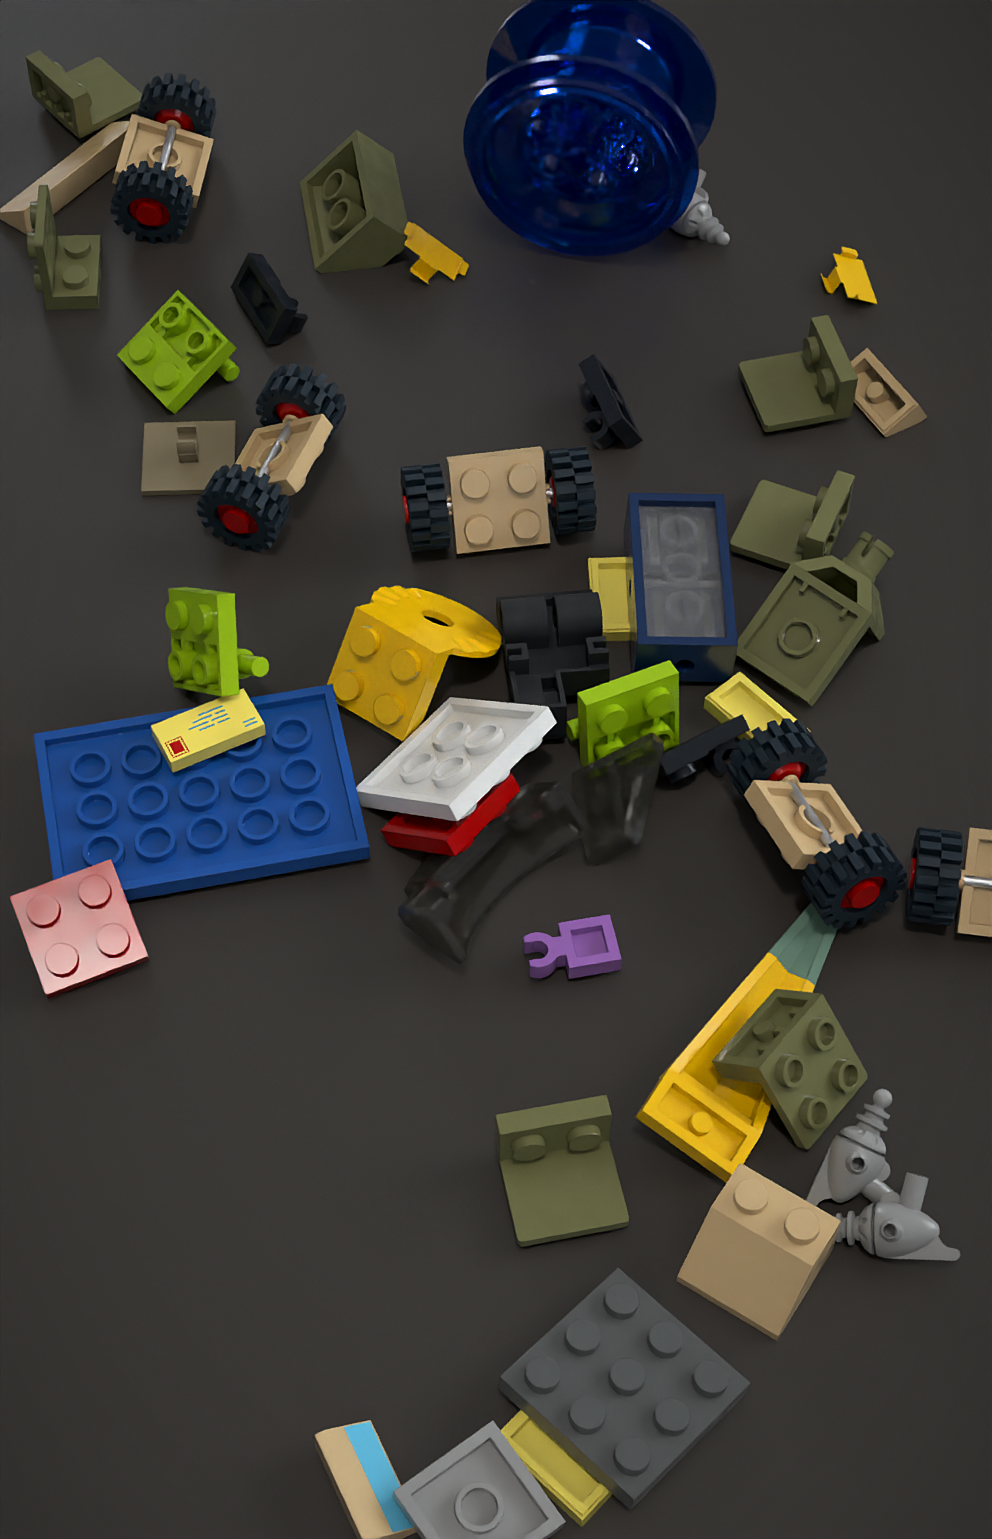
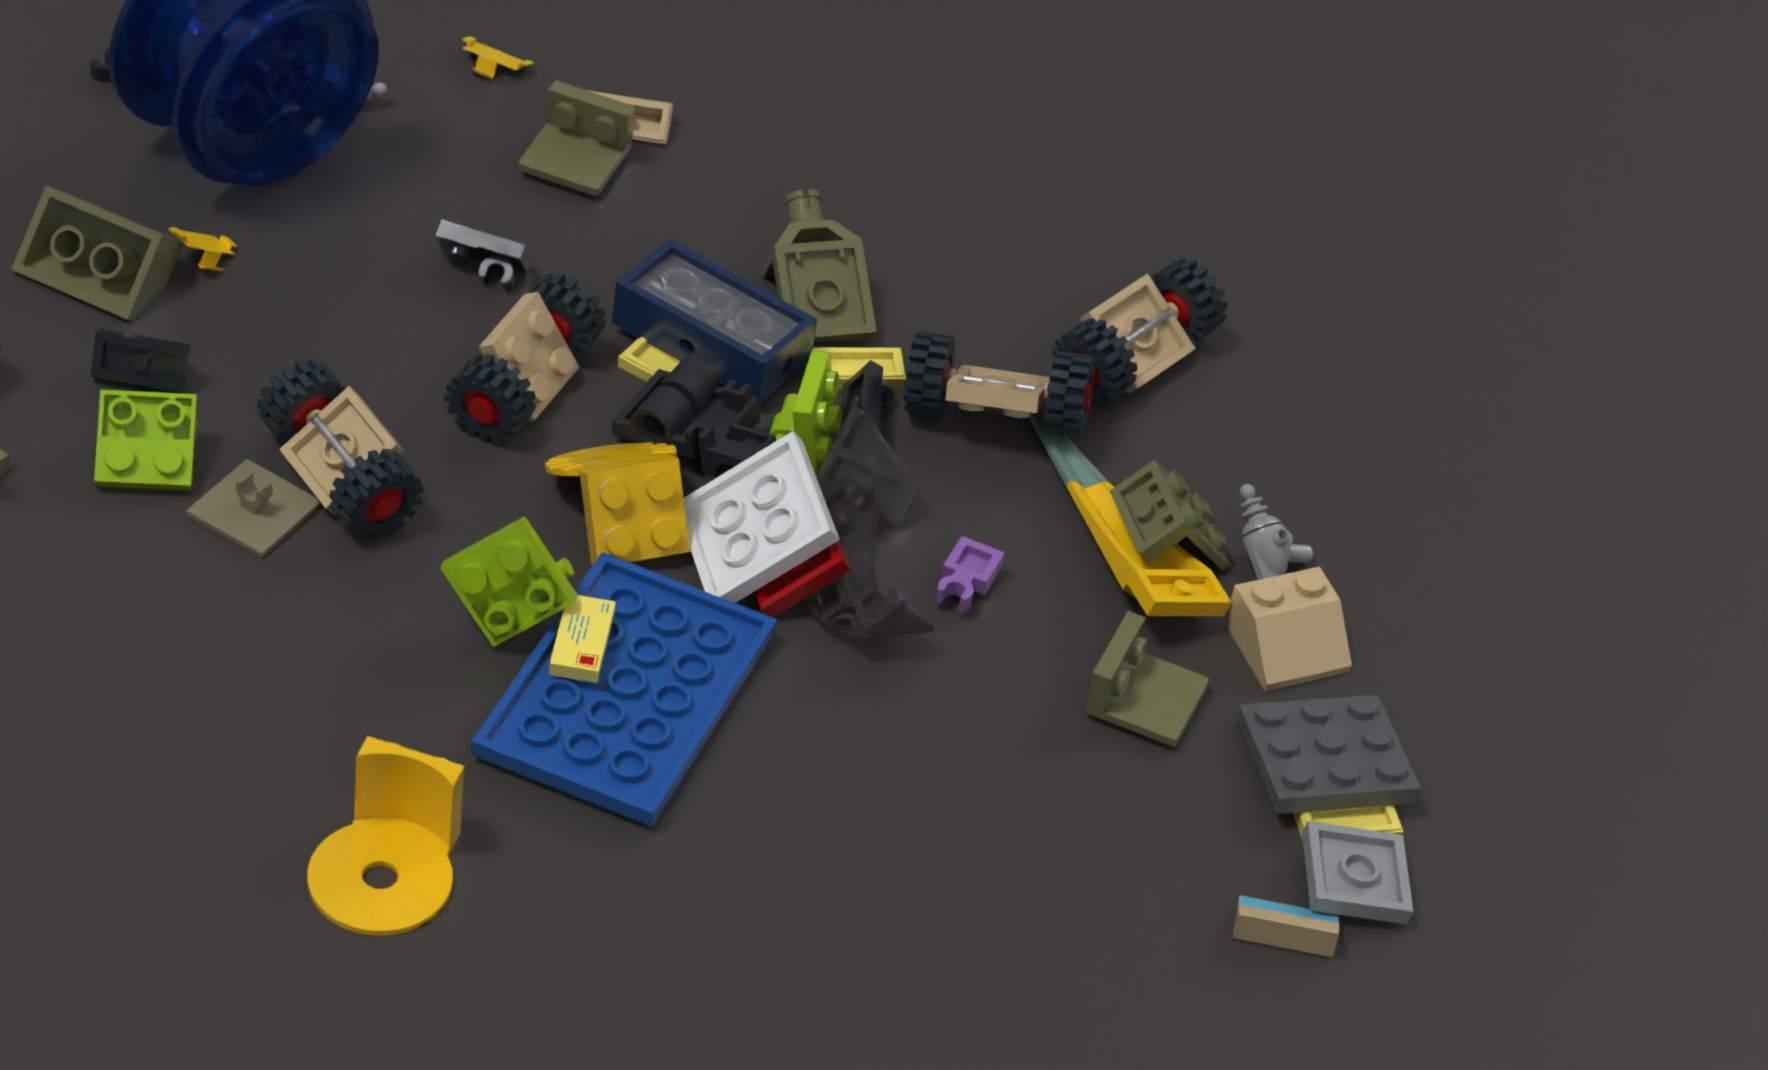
camera: 60 degrees left, 10 degrees down
plate [10,859,149,999] -> none
olive bracket [729,470,855,569] -> none
light grey piece [835,1172,961,1261] -> none

